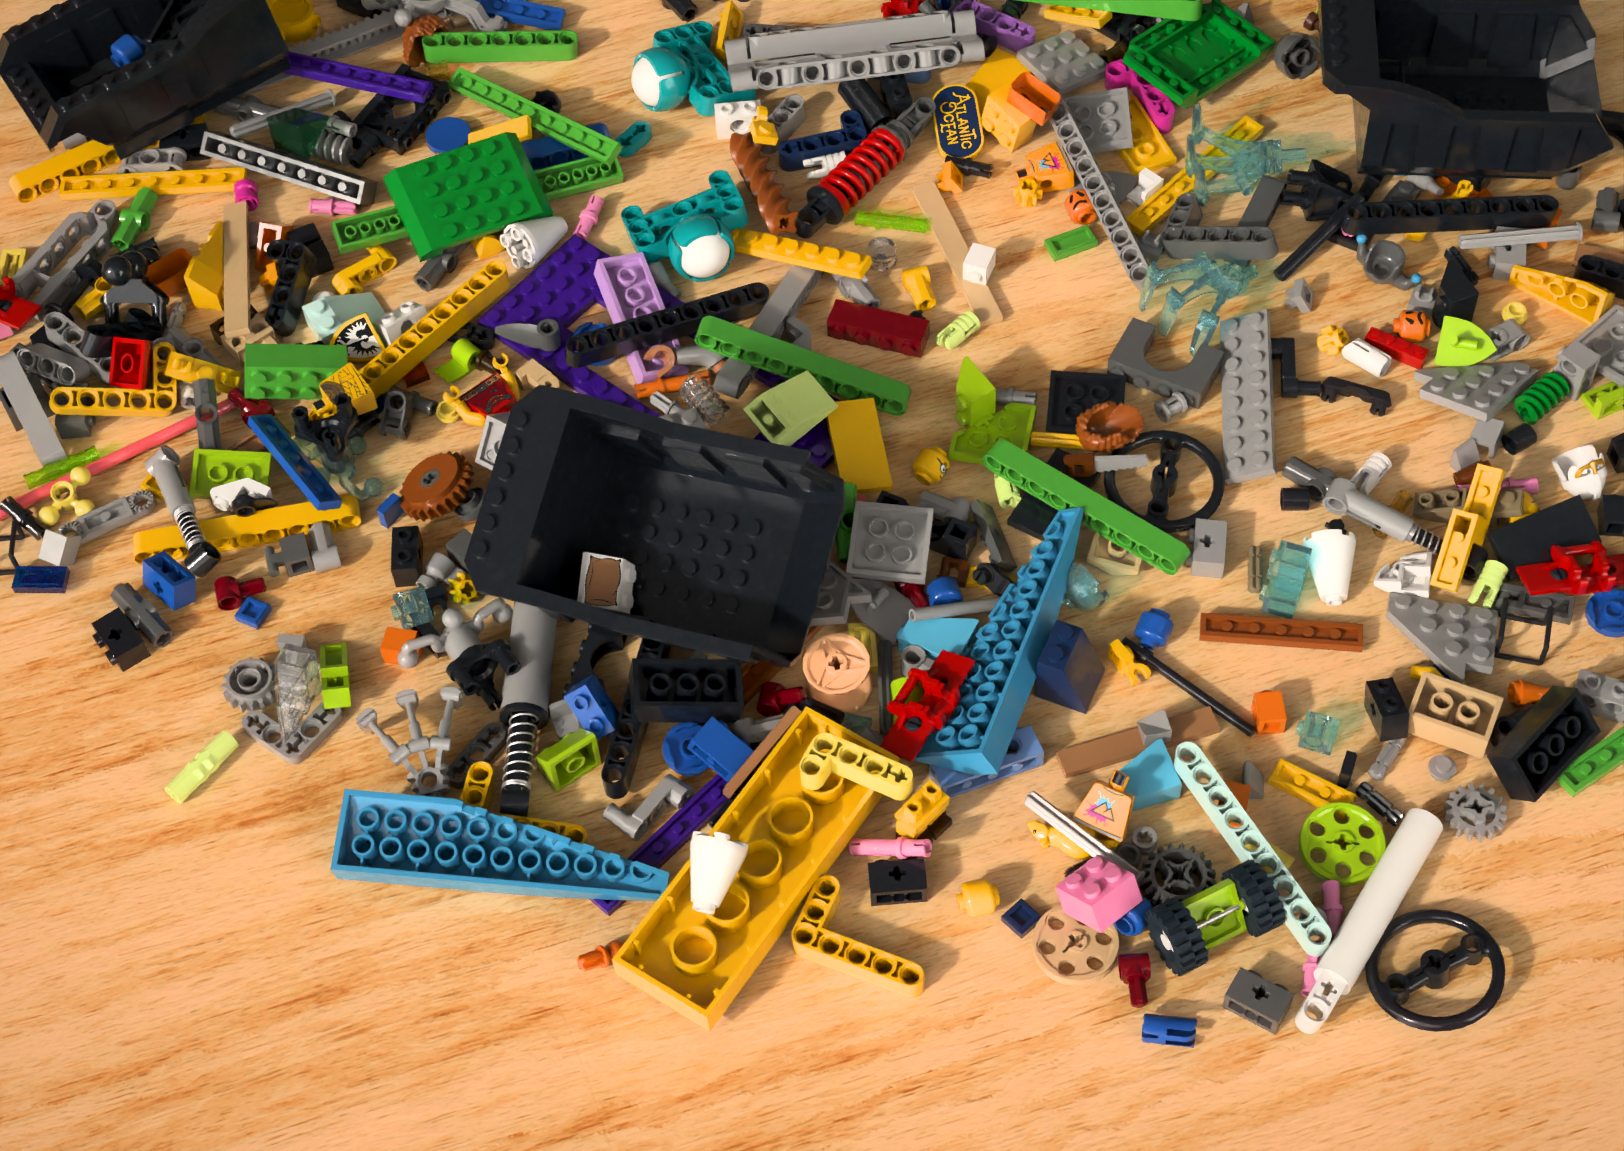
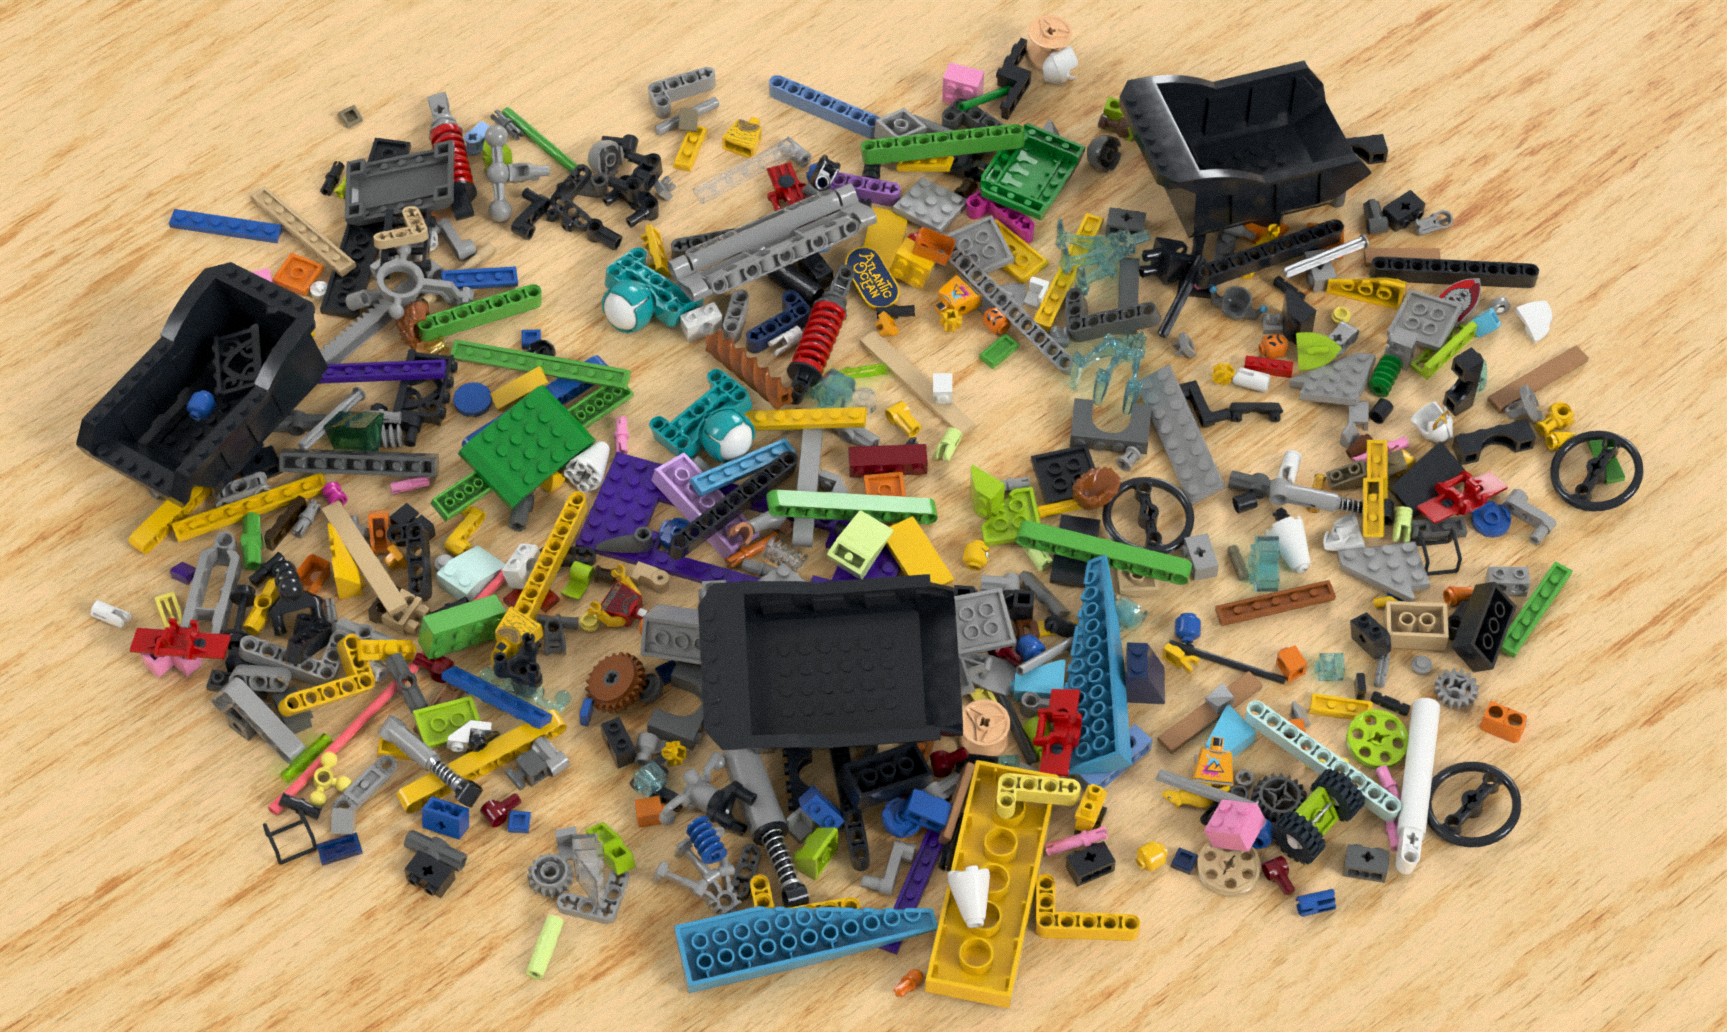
camera: 25 degrees left, 0 degrees up
red slope [108,337,153,390] -> none
shield [329,312,386,362] -> none
slope [577,552,636,614] -> none
teal beam [615,121,652,157] -> none
yellow plate [749,105,779,146] -> none
piece [1063,453,1148,478] -> none
none -> dark purple slope [170,562,196,585]
none -> dark brown plate [264,495,307,551]
none -> light grey pin [291,500,321,538]
none -> blue tile [522,329,541,349]
none -> blue piece [686,816,727,864]
none -> dark azure plate [690,438,796,497]
none -> clear light blue brick [812,368,856,408]
none -> orange plate [864,472,906,497]
none -> dark grey brick [1105,207,1146,242]
none -> orange piece [1480,701,1527,743]

